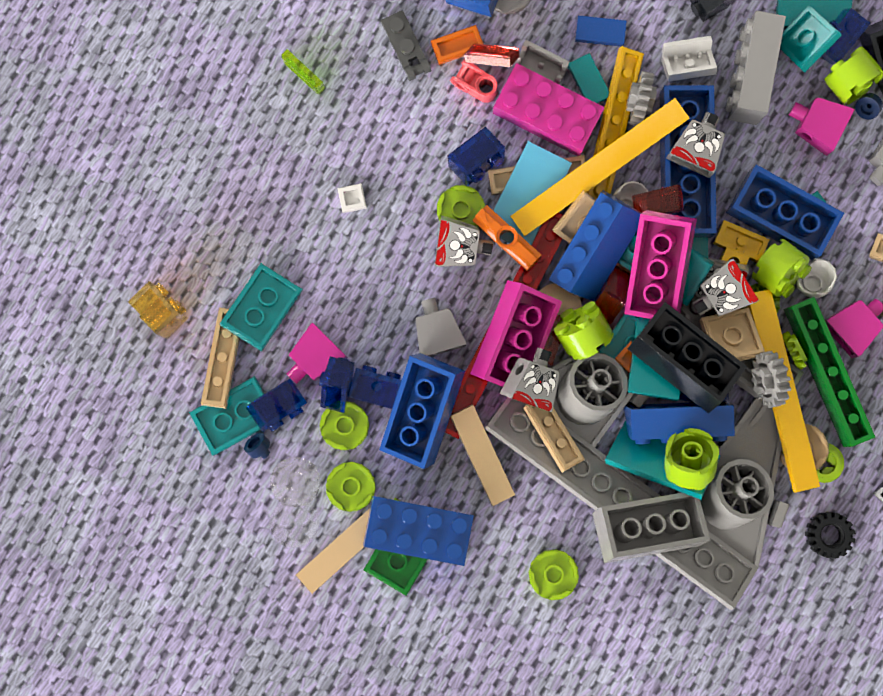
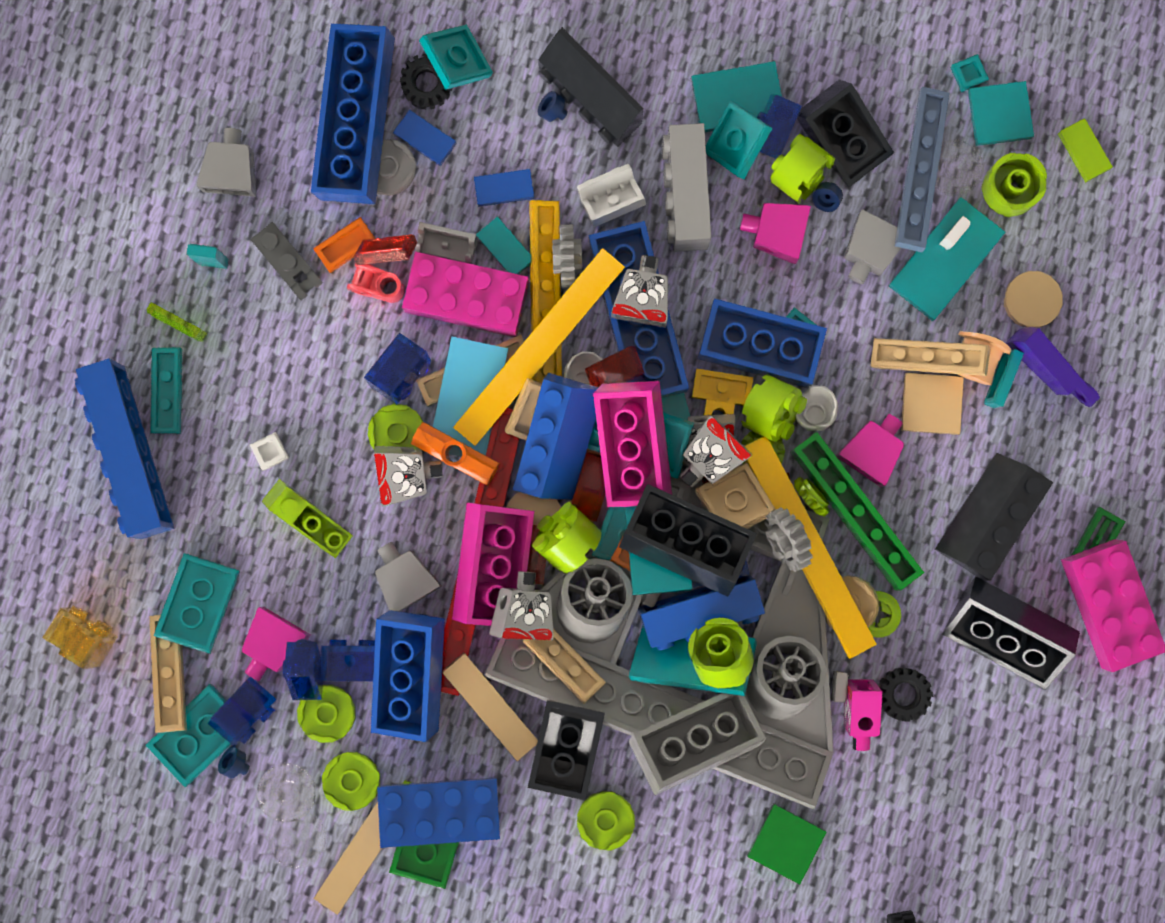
camera: 15 degrees left, 0 degrees up
none -> blue brick [75,358,175,539]
none -> teal tile [150,347,182,434]
none -> teal tile [186,244,229,269]
none -> lime slope [262,478,353,558]
none -> black slope [528,700,605,801]
none -> green tile [747,803,827,885]
none -> dark pink torso [844,679,882,751]

